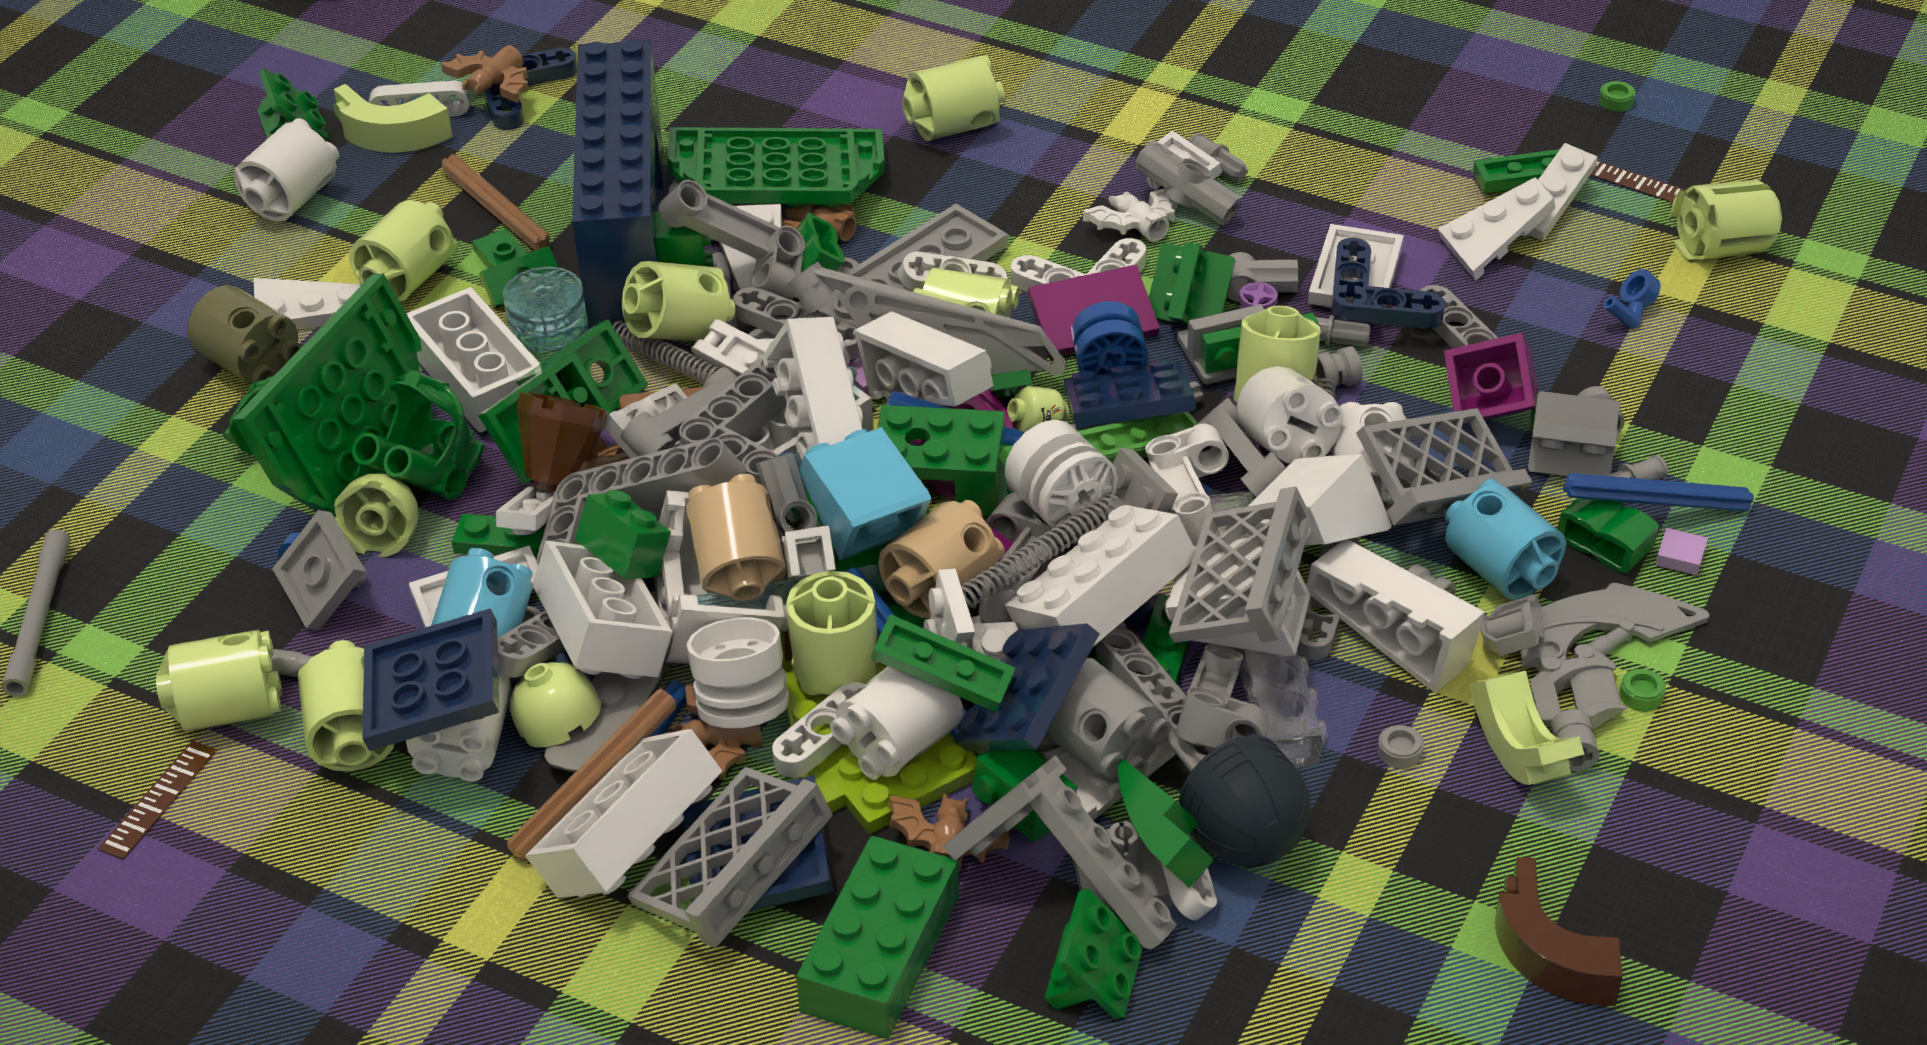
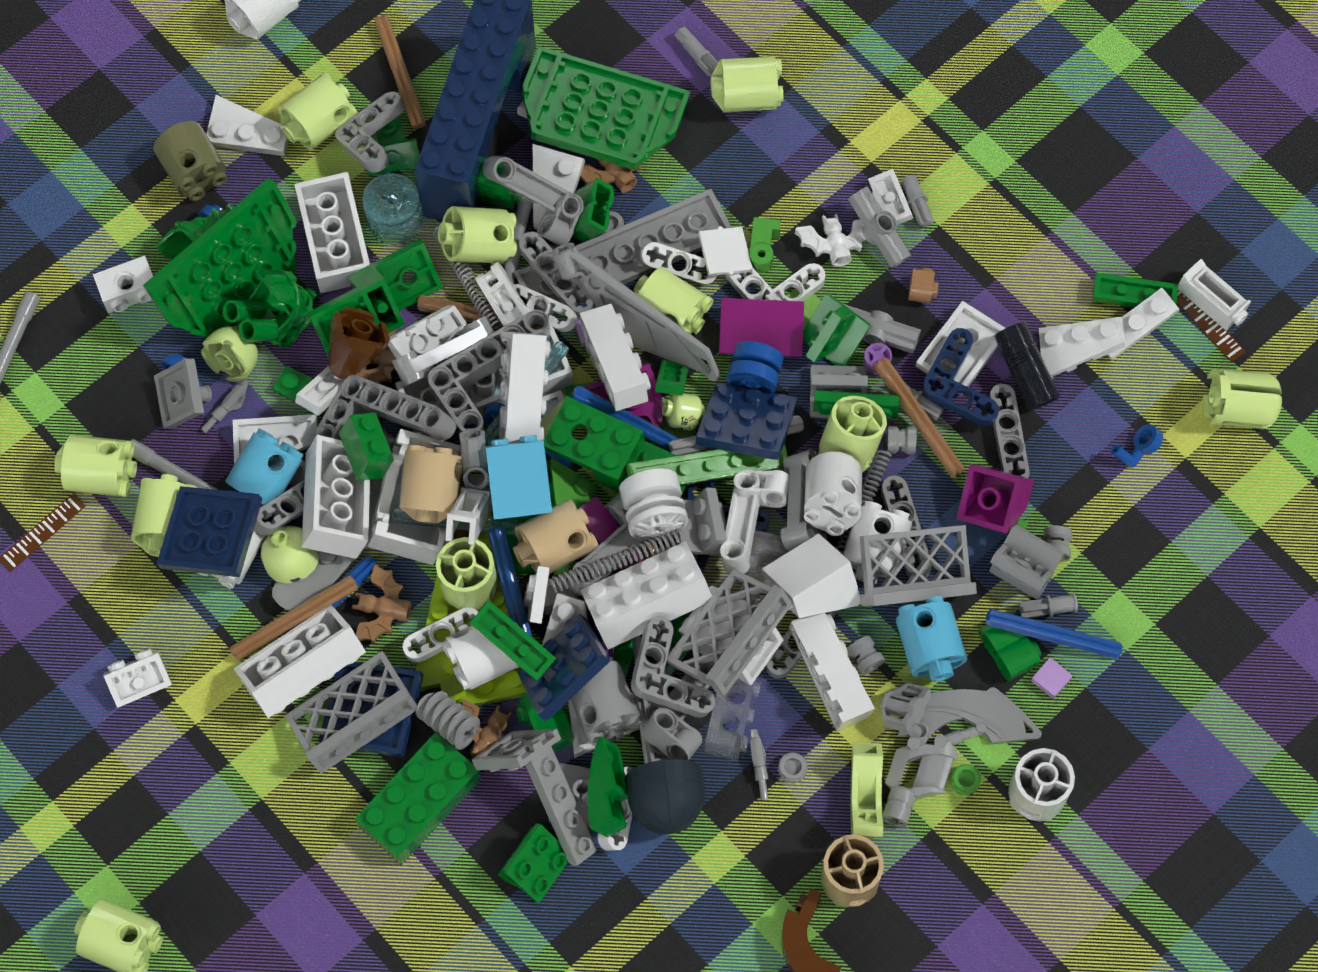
camera: 20 degrees right, 25 degrees up
white wheel [686,617,790,728] -> none
bright green tile [1599,81,1636,112] -> none
none -> white brick [93,256,153,314]
none -> white bracket [104,648,172,708]
none -> light grey hand [201,379,248,433]
none -> light grey beam [335,92,405,173]
none -> light grey piece [416,691,480,750]
none -> light grey beam [631,616,715,718]
none -> light grey piece [674,26,719,77]
none -> white piece [698,226,753,276]
none -> bright green leg [750,217,781,273]
none -> light grey hand [750,729,768,800]
none -> tan cylinder [821,835,884,907]
none -> medium nougat axle [874,357,964,478]
none -> medium nougat plate [908,268,939,303]
none -> black piece [994,322,1060,411]
none -> white cylinder [1008,748,1075,821]
none -> white window [1178,259,1251,331]

